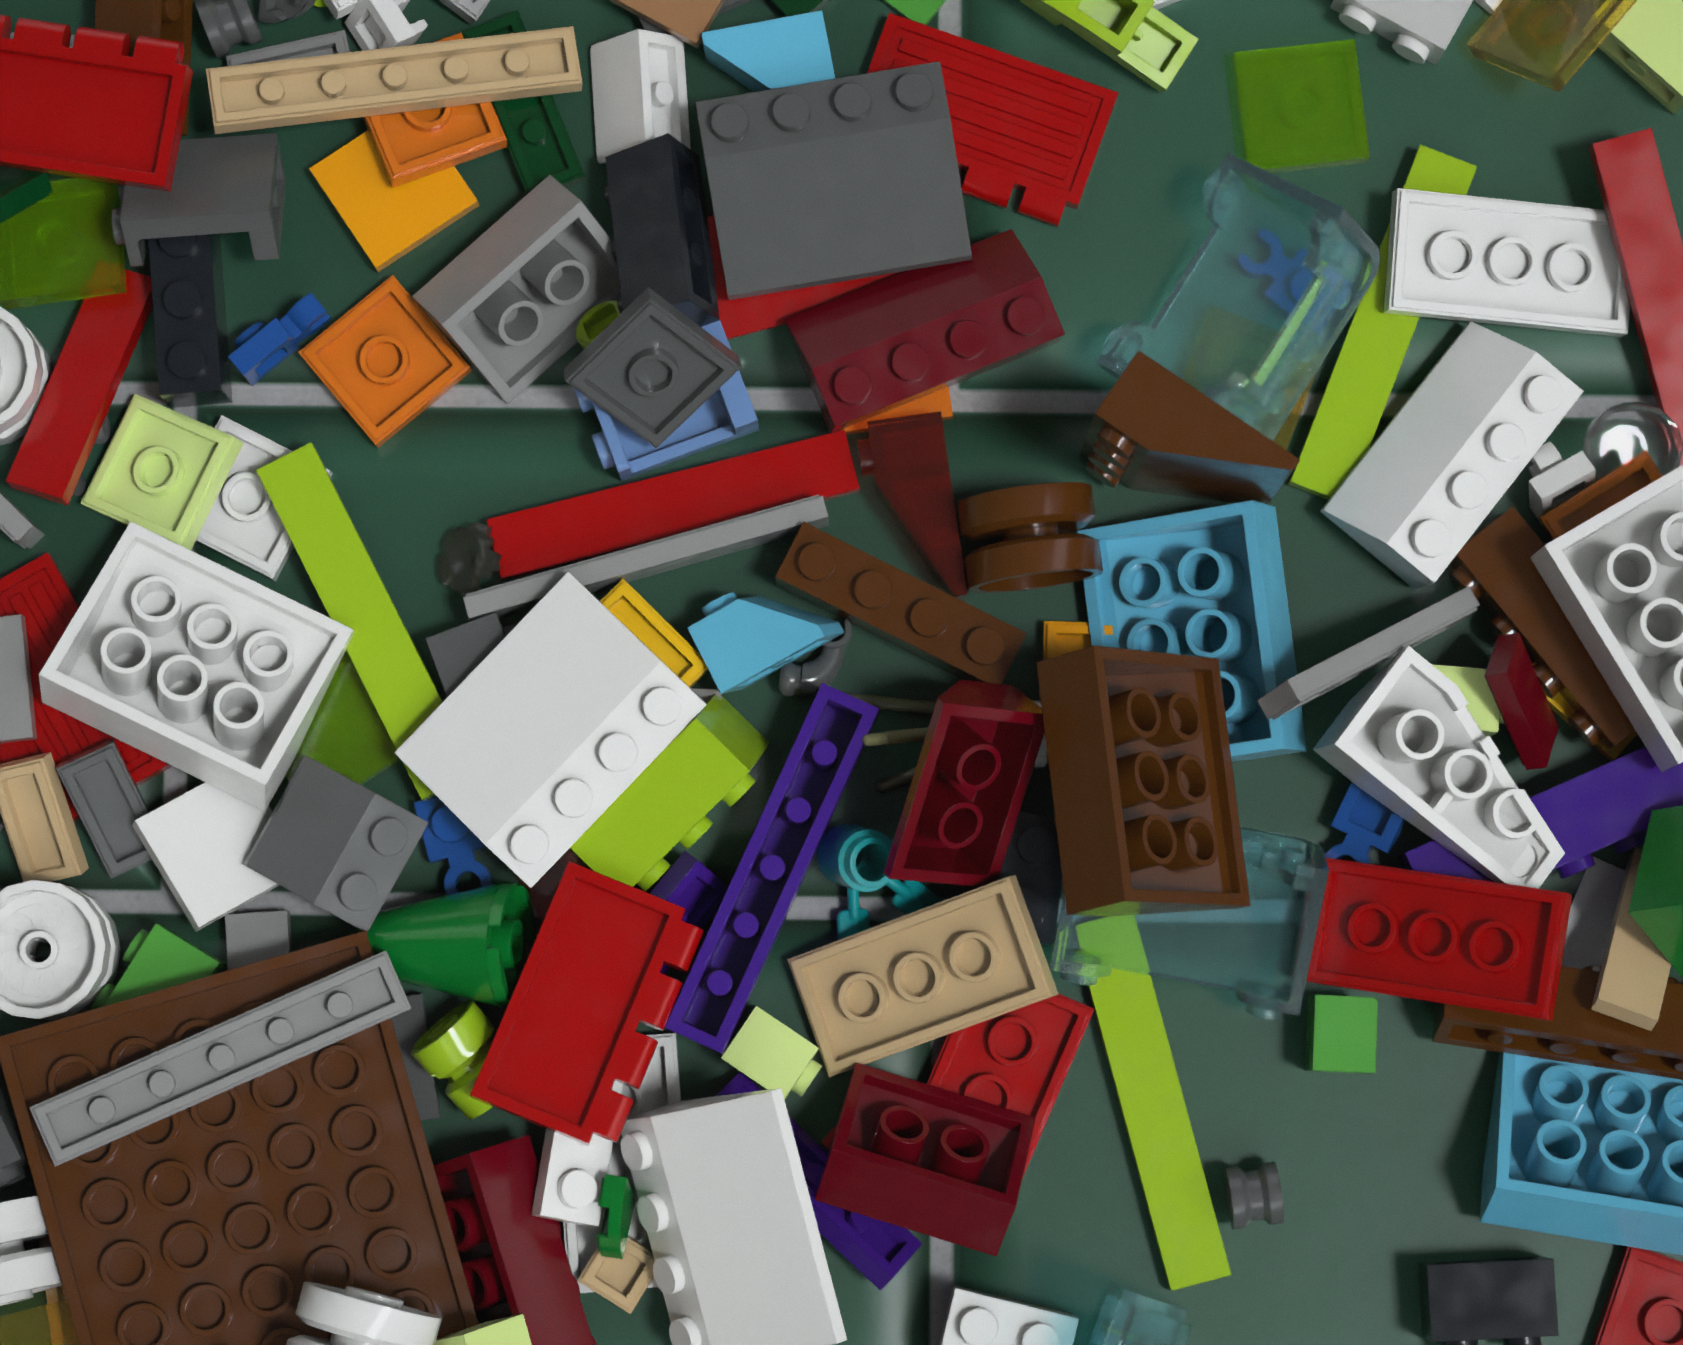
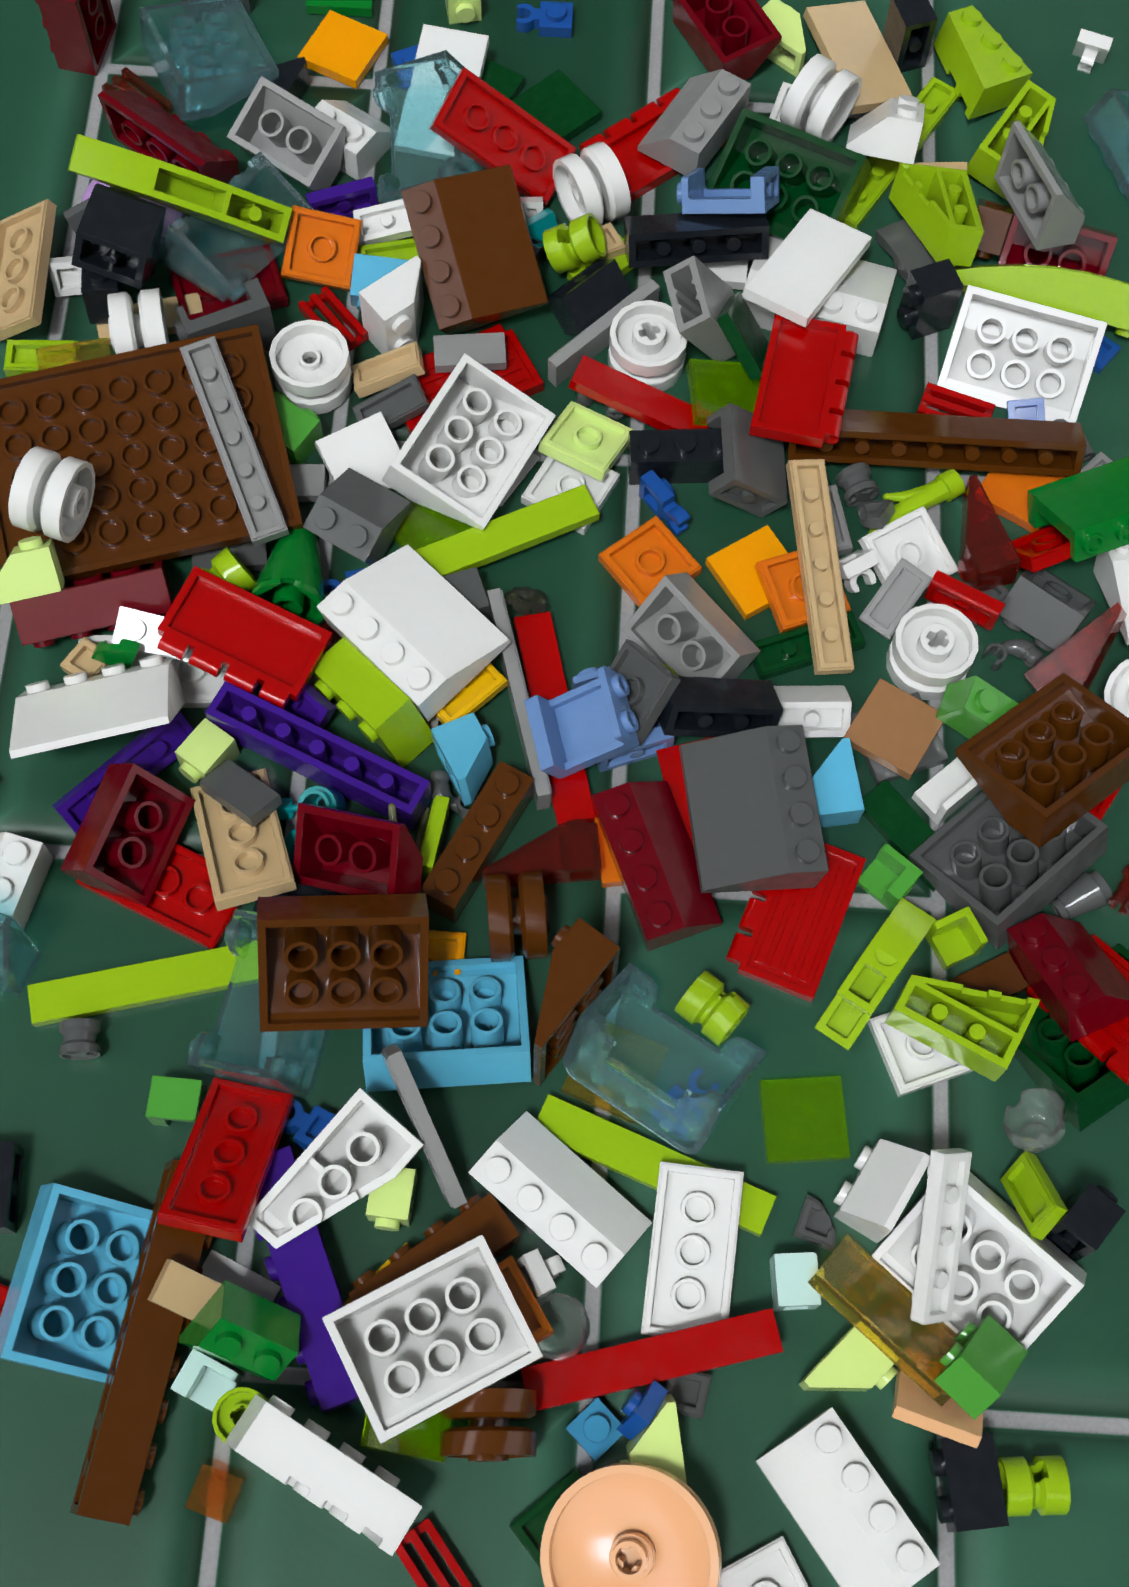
camera: 90 degrees right, 15 degrees down
dark red tile [1484,633,1559,770] -> none
none -> dark grey tile [199,759,282,827]
none -> lime tile [420,795,450,882]
none -> medium blue panel [524,665,640,779]
none -> lime wheel [674,970,751,1047]
none -> light aqua panel [769,1252,821,1311]
none -> dark grey tile [792,1195,836,1252]

